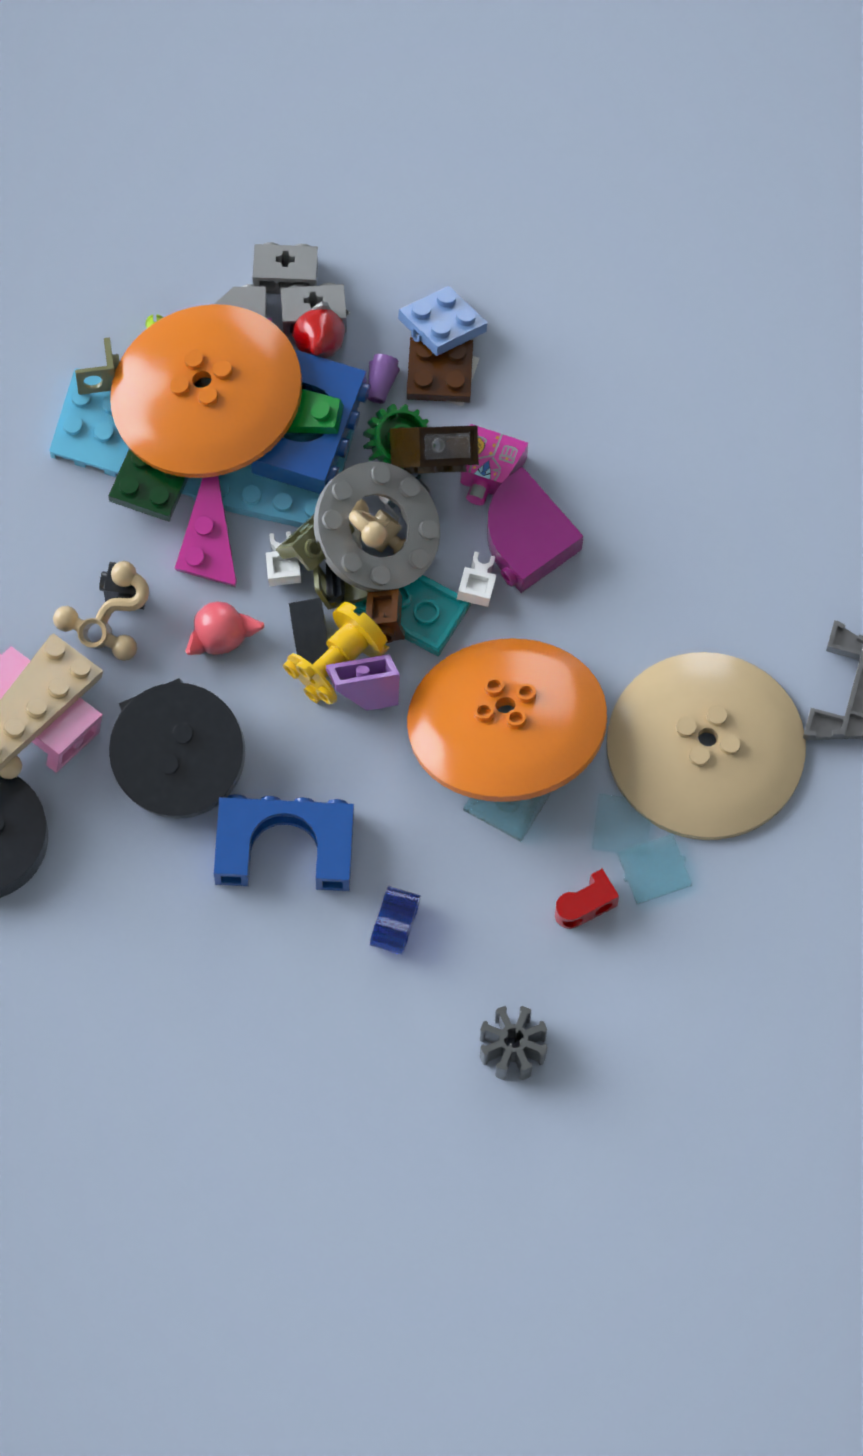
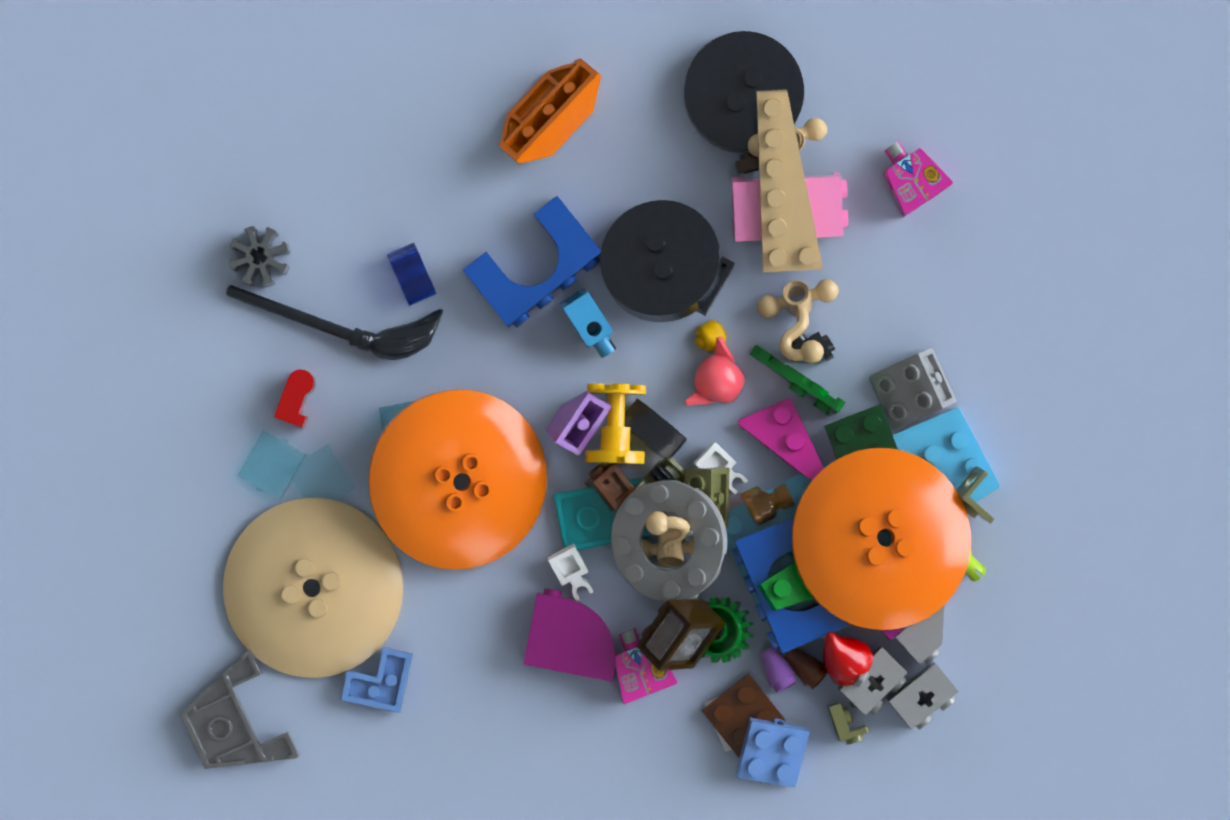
camera: 140 degrees right, 20 degrees up
none -> black piece [226,285,443,360]
none -> medium blue plate [341,647,413,713]
none -> orange wedge [499,58,601,164]
none -> dark azure torso [559,288,616,358]
none -> yellow piece [694,320,727,353]
none -> dark brown plate [734,152,759,176]
none -> clear orange piece [740,484,794,526]
none -> green wing [749,345,846,415]
none -> reddish brown cone [784,647,828,689]
none -> olive bracket [827,702,869,745]
none -> light grey bracket [870,347,957,430]

